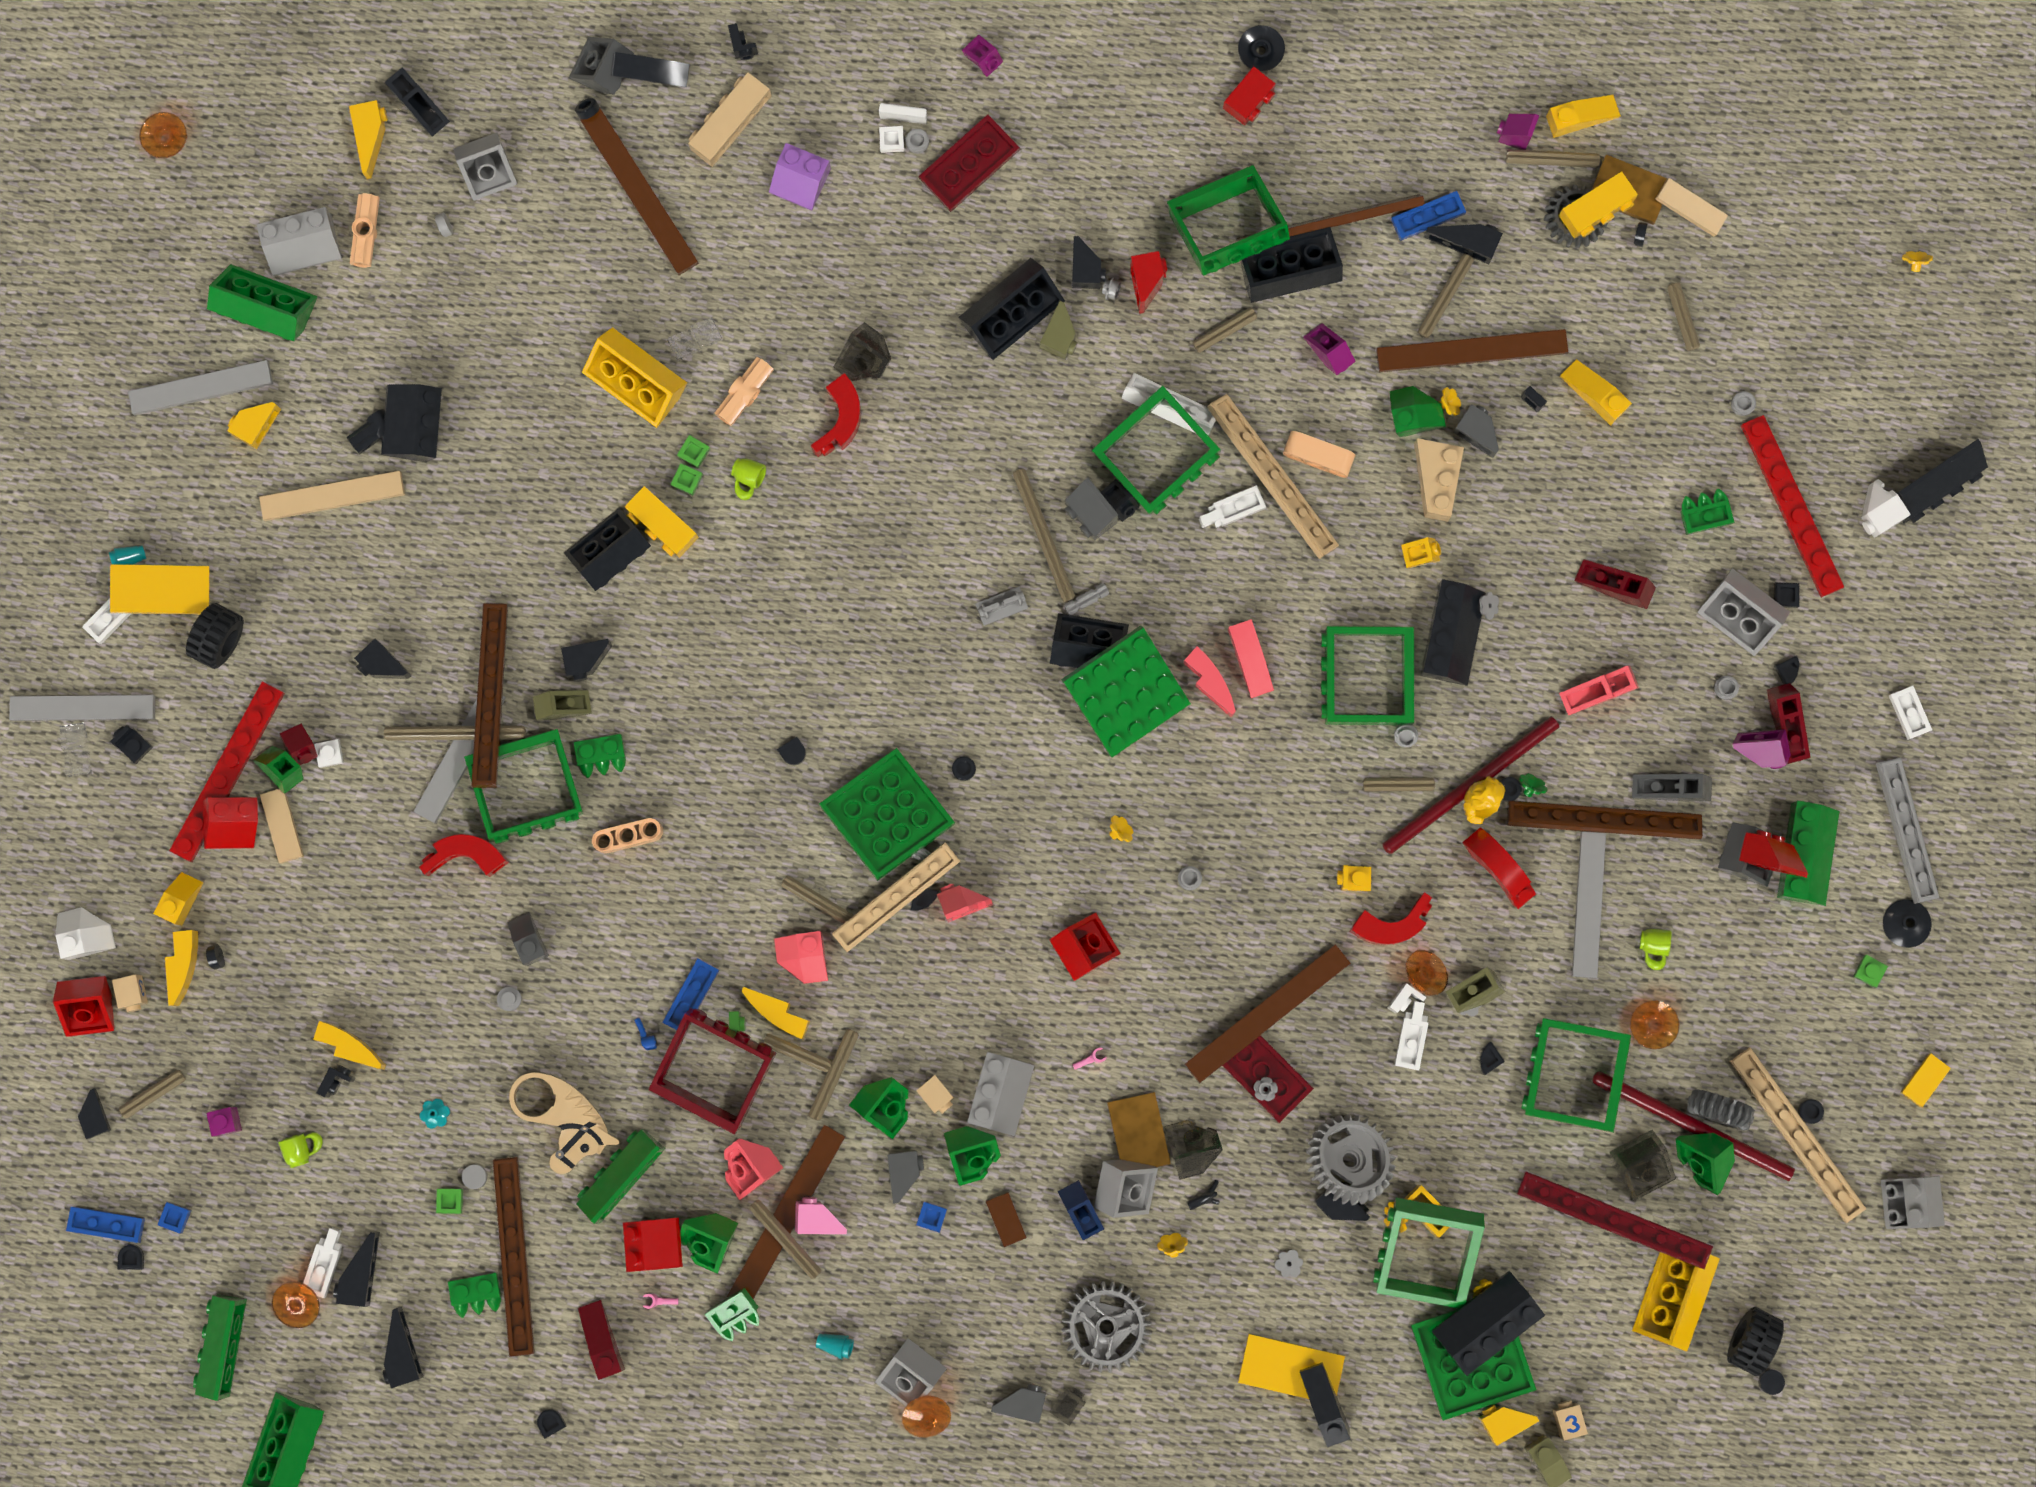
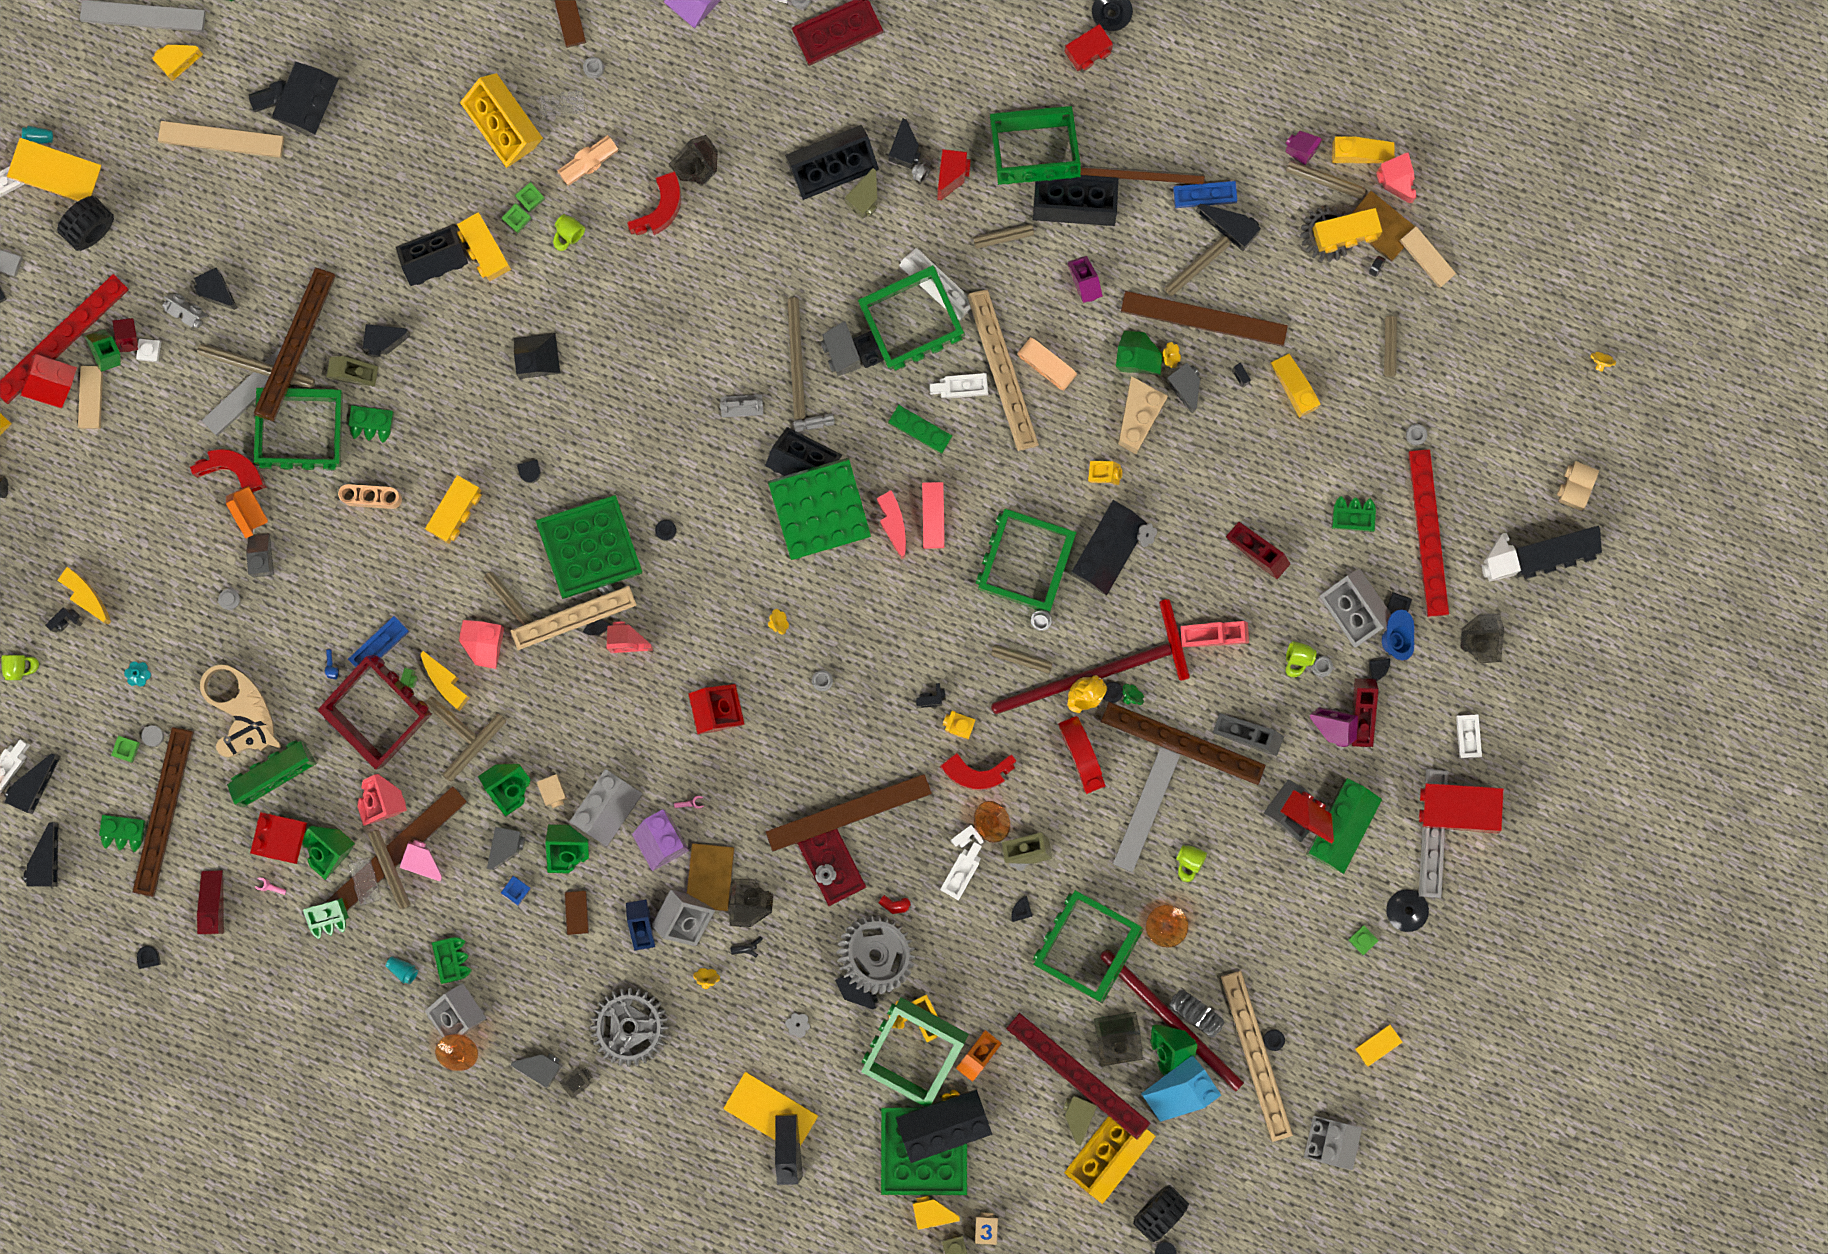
camera: 15 degrees right, 0 degrees up
none -> light grey hinge [162,293,208,329]
none -> orange panel [226,486,268,539]
none -> clear slope [348,857,381,906]
none -> yellow brick [425,475,482,544]
none -> green plate [432,937,472,984]
none -> black slope [514,333,561,379]
none -> light grey tile [583,57,604,79]
none -> medium lavender slope [632,809,689,871]
none -> red arm [878,895,911,914]
none -> green plate [888,405,953,454]
none -> black bracket [916,683,946,709]
none -> orange slope [956,1030,1002,1082]
none -> olive slope [1062,1095,1097,1146]
none -> dark azure slope [1141,1055,1221,1122]
none -> red axle [1159,599,1190,681]
none -> lime piece [1285,641,1316,677]
none -> coral slope [1377,153,1416,203]
none -> blue piece [1382,609,1414,661]
none -> red slope [1419,783,1504,834]
none -> clear smoke slope [1460,613,1504,663]
none -> tan brick [1557,461,1599,511]

